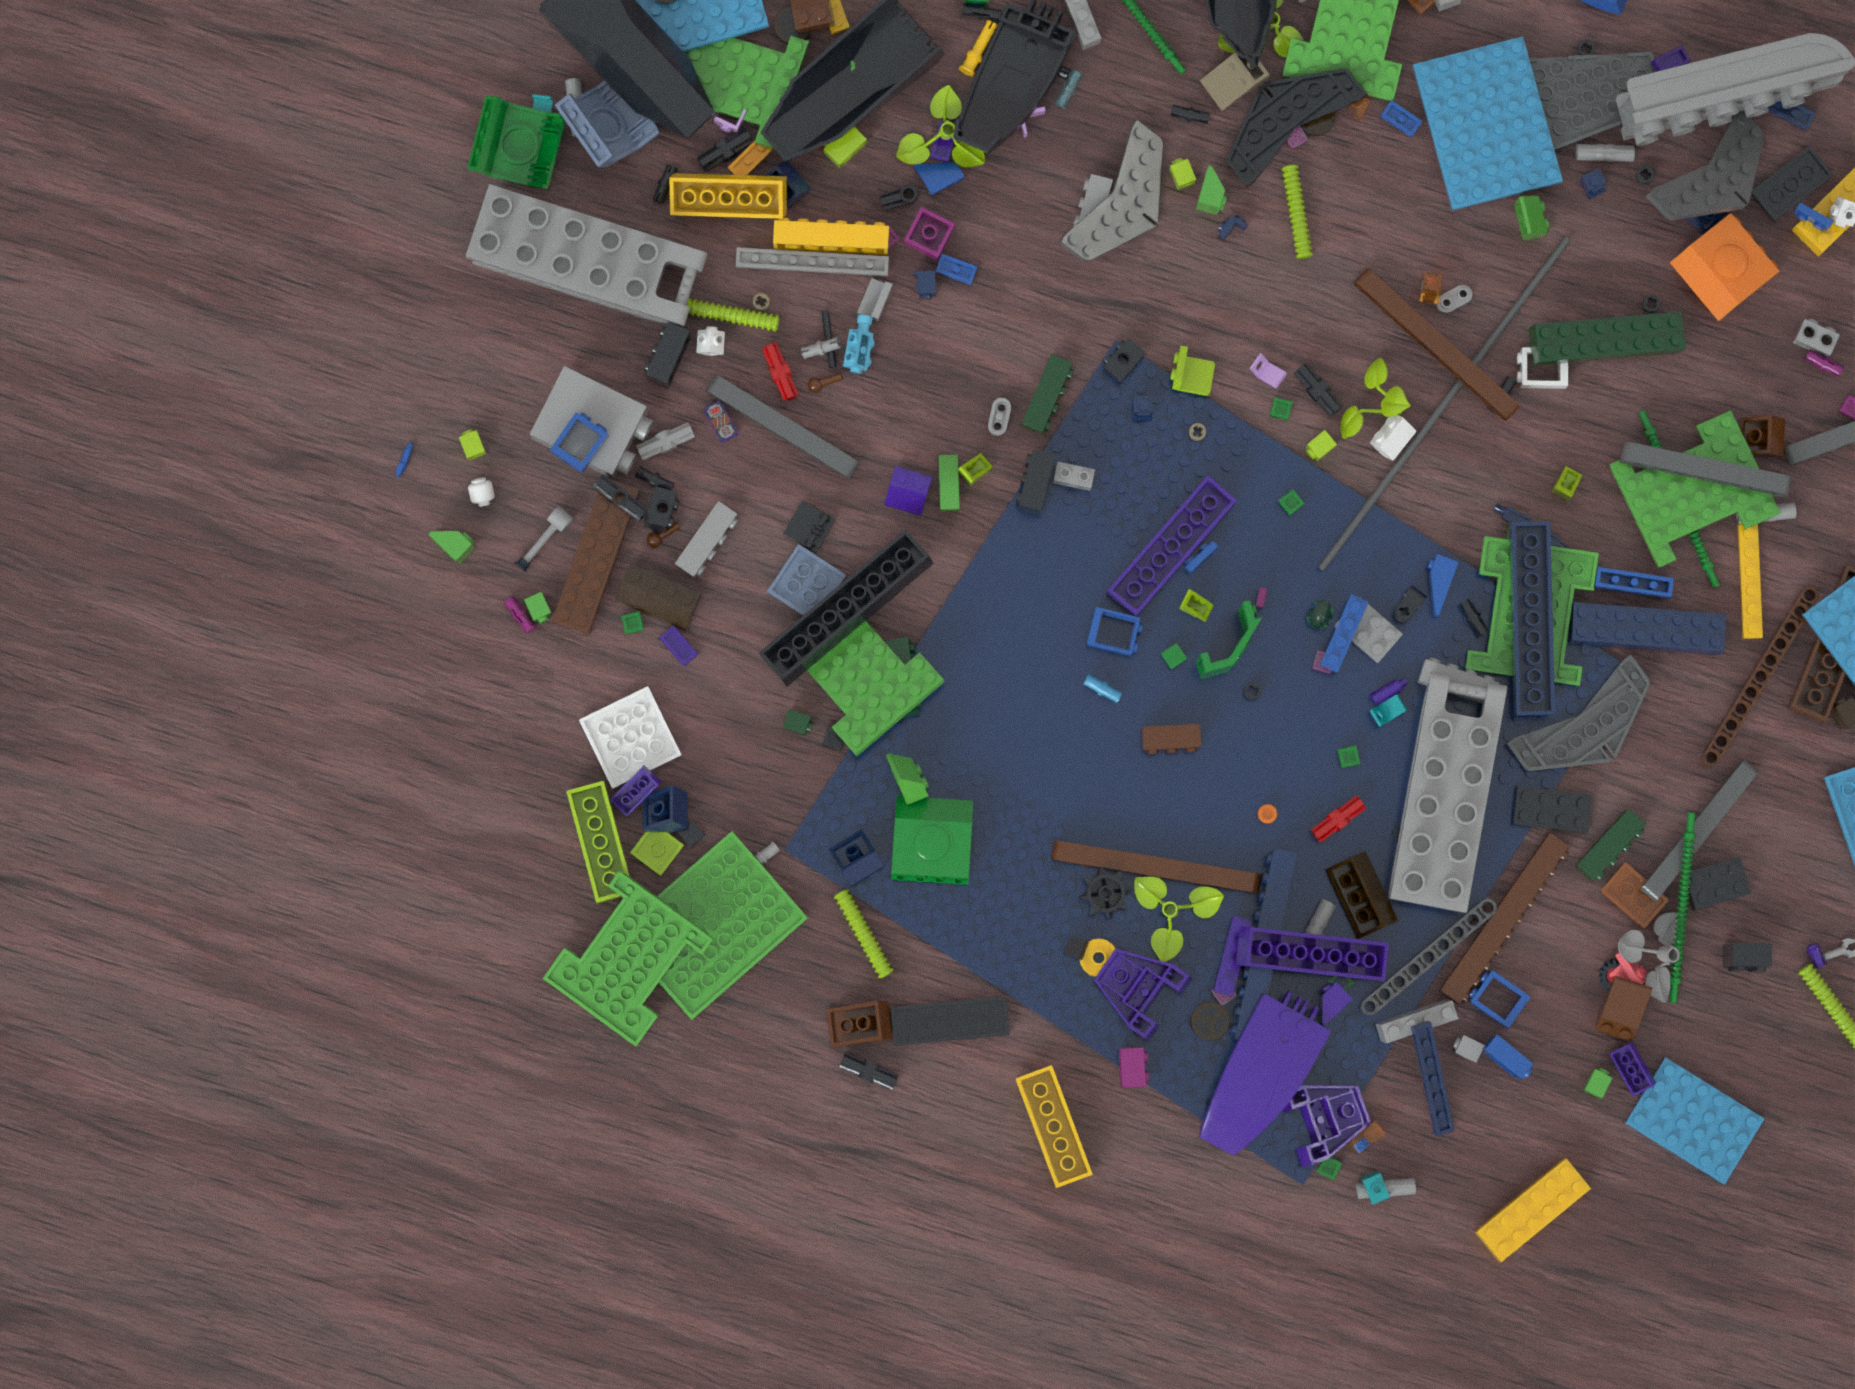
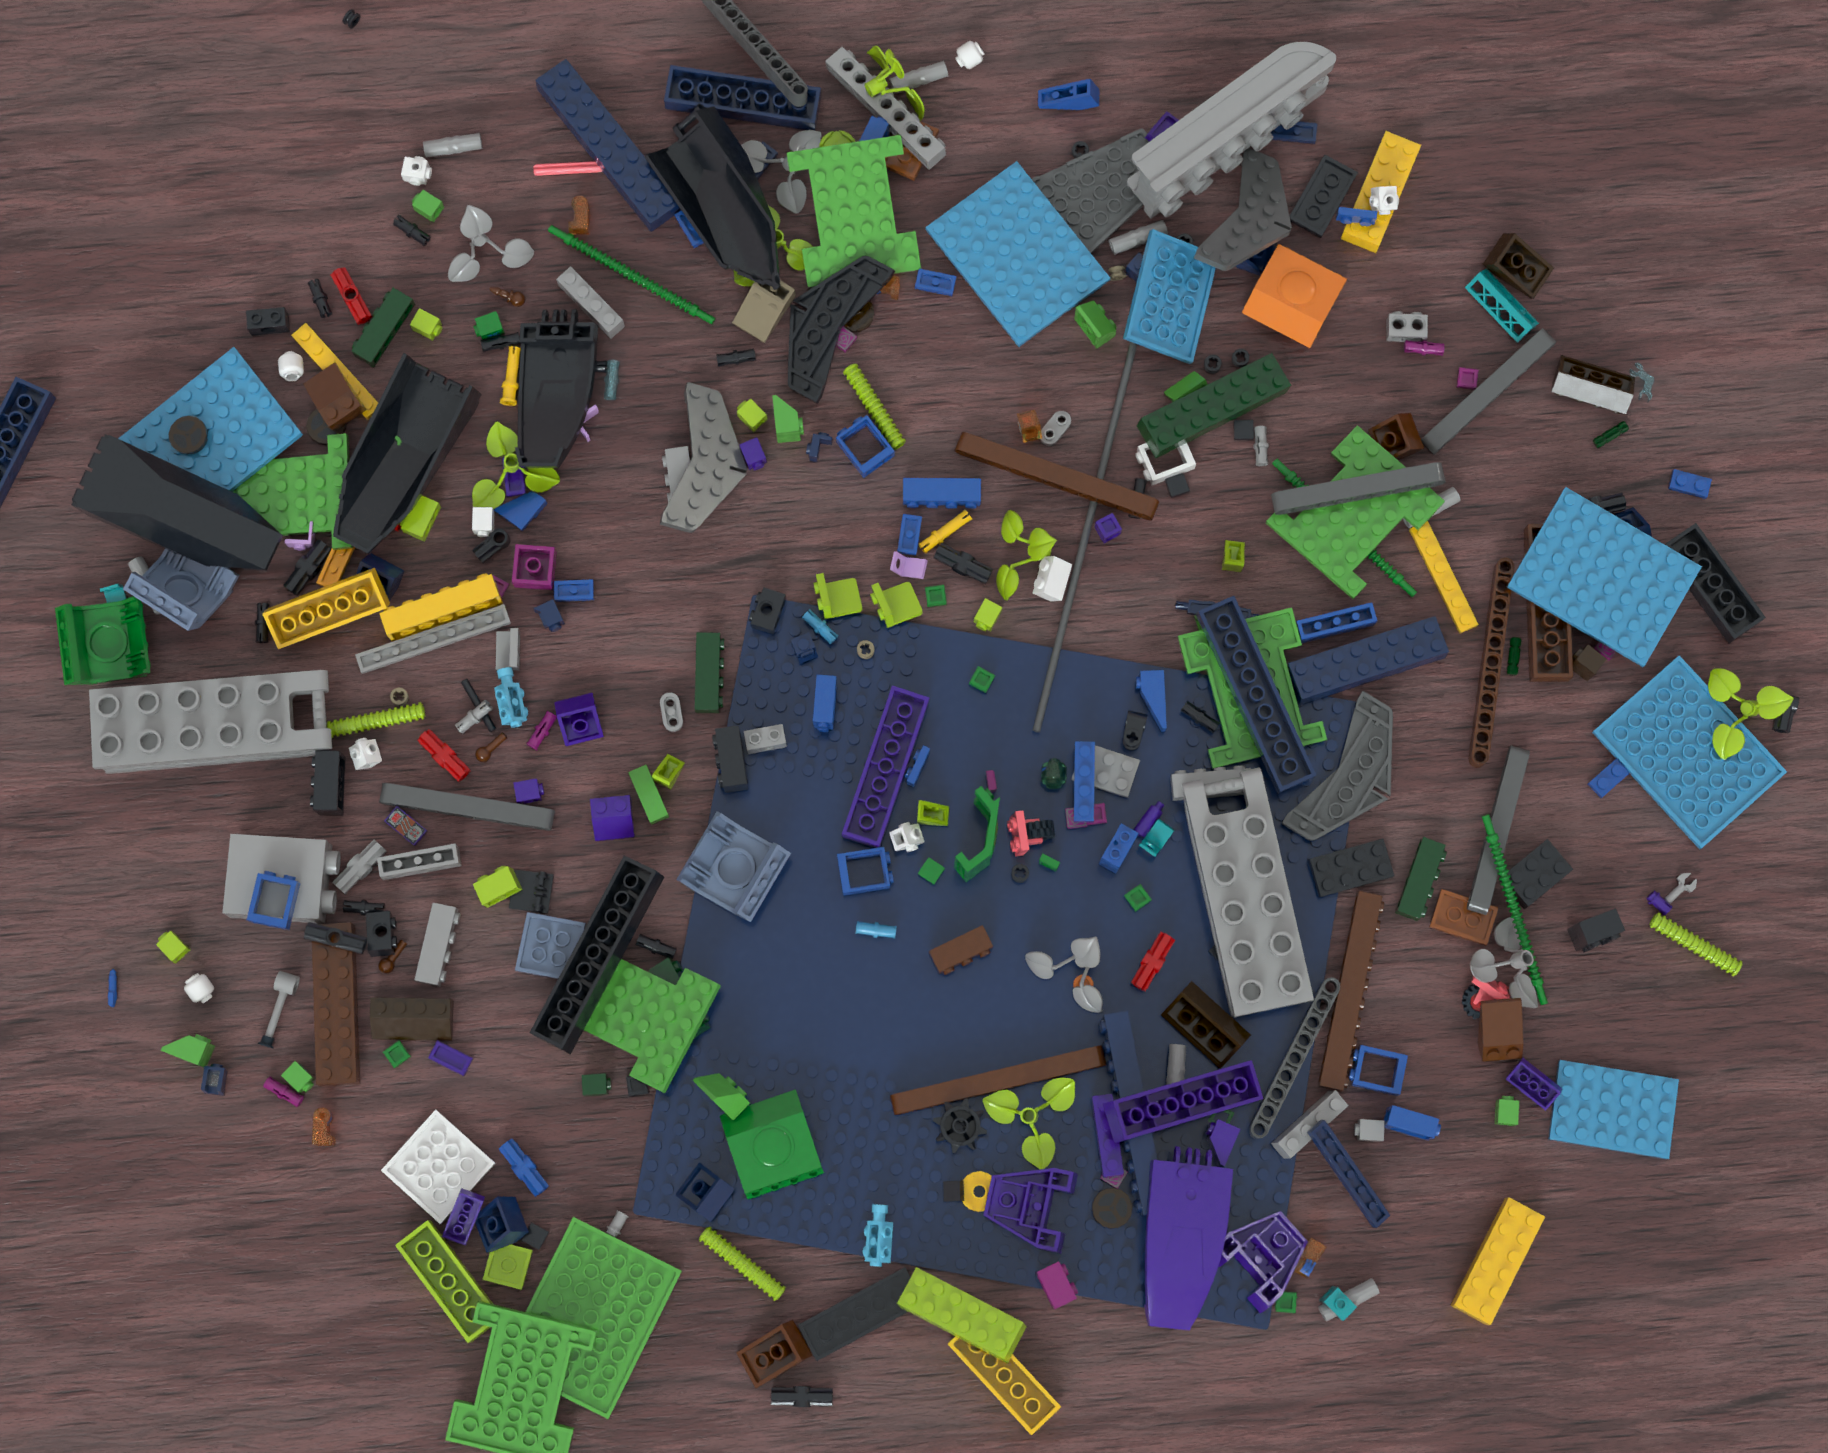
camera: 20 degrees left, 5 degrees down
none -> dark blue window [201,1064,228,1096]
none -> clear orange leg [312,1107,335,1146]
none -> light grey brick [377,843,462,880]
none -> white brick [472,507,495,538]
none -> lime brick [473,866,523,908]
none -> blue piece [499,1138,549,1197]
none -> dark purple brick [514,778,544,804]
none -> magenta pin [526,711,557,751]
none -> dark purple slope [554,693,604,746]
none -> black pin [635,934,677,959]
none -> sand blue panel [676,812,791,922]
none -> dark purple brick [739,437,767,470]
none -> dark azure pin [802,609,839,645]
none -> blue window [813,675,837,732]
none -> blue window [836,415,895,478]
none -> medium azure brick [863,1204,893,1267]
none -> lime bracket [870,582,923,628]
none -> white brick [889,822,924,852]
none -> blue plate [897,514,922,556]
none -> lime brick [897,1267,1026,1363]
none -> blue brick [903,478,981,509]
none -> yellow pin [918,510,972,554]
none -> coral plate [1007,810,1055,857]
none -> light grey plant [1025,937,1103,1013]
none -> green tile [1039,853,1060,871]
none -> magenta tile [1087,803,1107,825]
none -> dark purple brick [1094,513,1122,544]
none -> blue window [1099,823,1139,874]
none -> dark tan bush [1108,266,1127,281]
none -> dark azure plate [1123,229,1216,364]
none -> bright green panel [1164,371,1208,402]
none -> black tile [1165,473,1190,498]
none -> black bush [1204,355,1222,374]
none -> black tile [1233,420,1254,440]
none -> light grey pin [1253,426,1269,466]
none -> dark green axle [1507,637,1522,676]
none -> blue plate [1588,758,1630,798]

